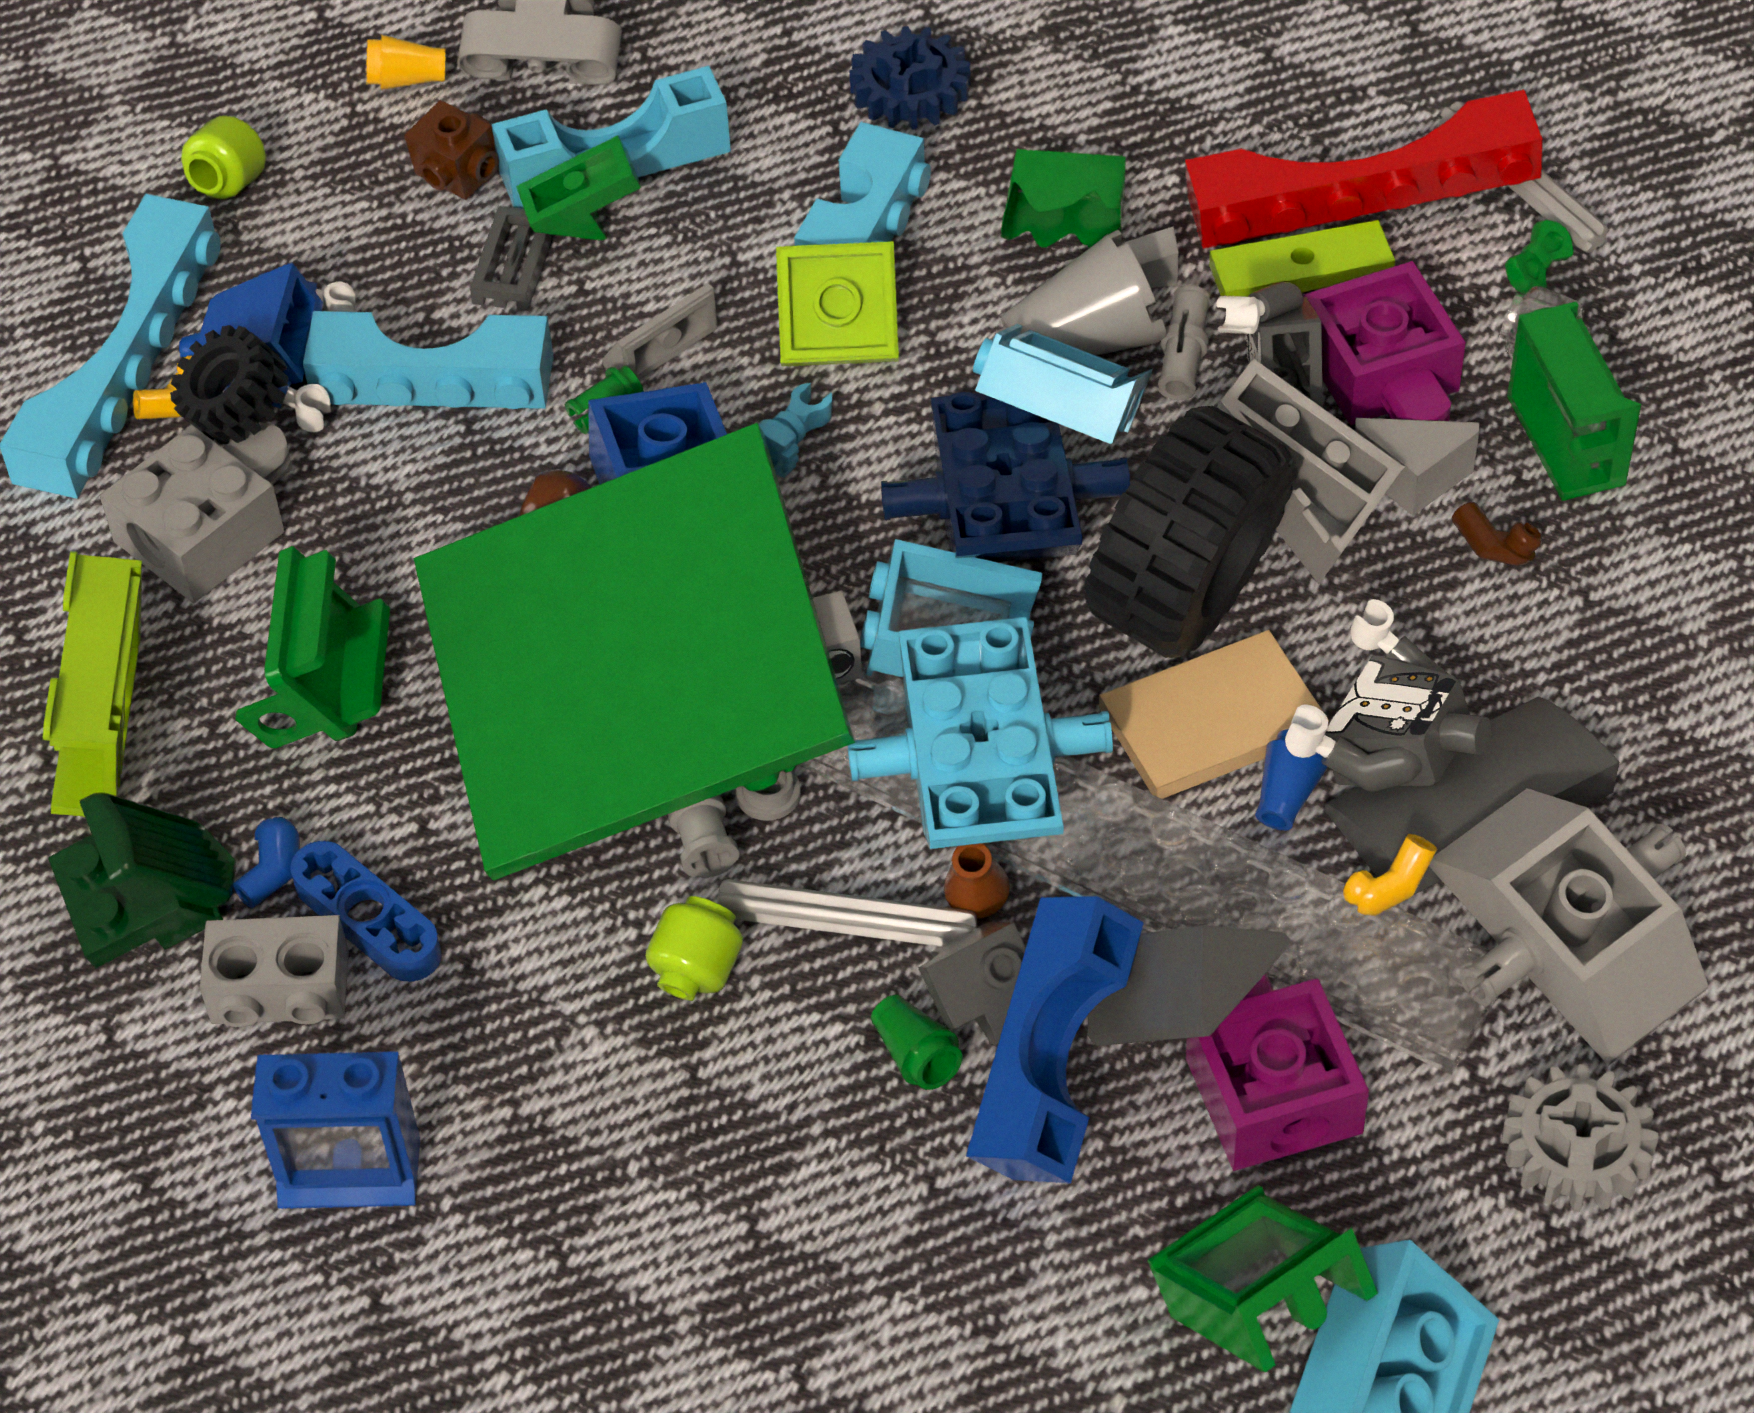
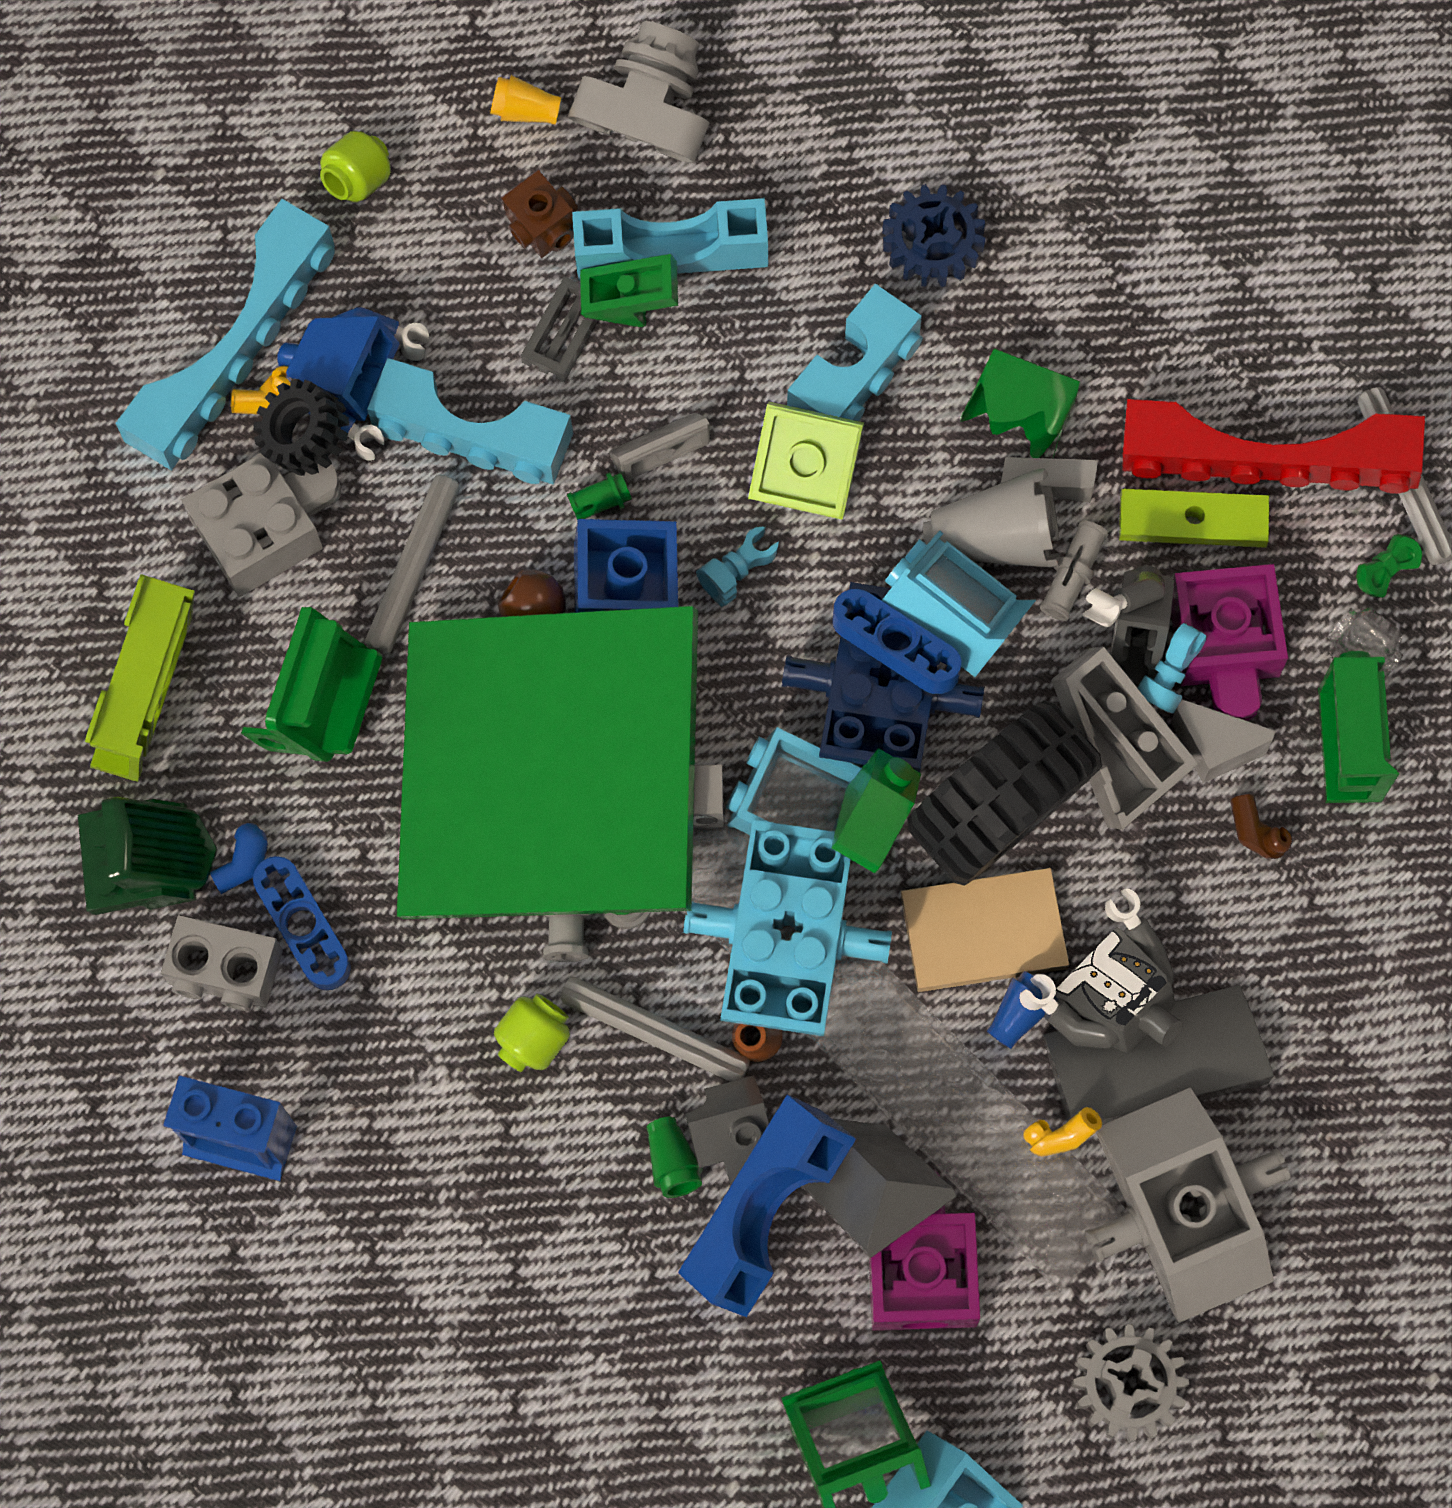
camera: 15 degrees right, 20 degrees up
none -> light grey axle [365,475,459,655]
none -> green slope [831,748,921,873]
none -> blue beam [832,589,961,694]
none -> medium azure piece [1138,623,1206,714]

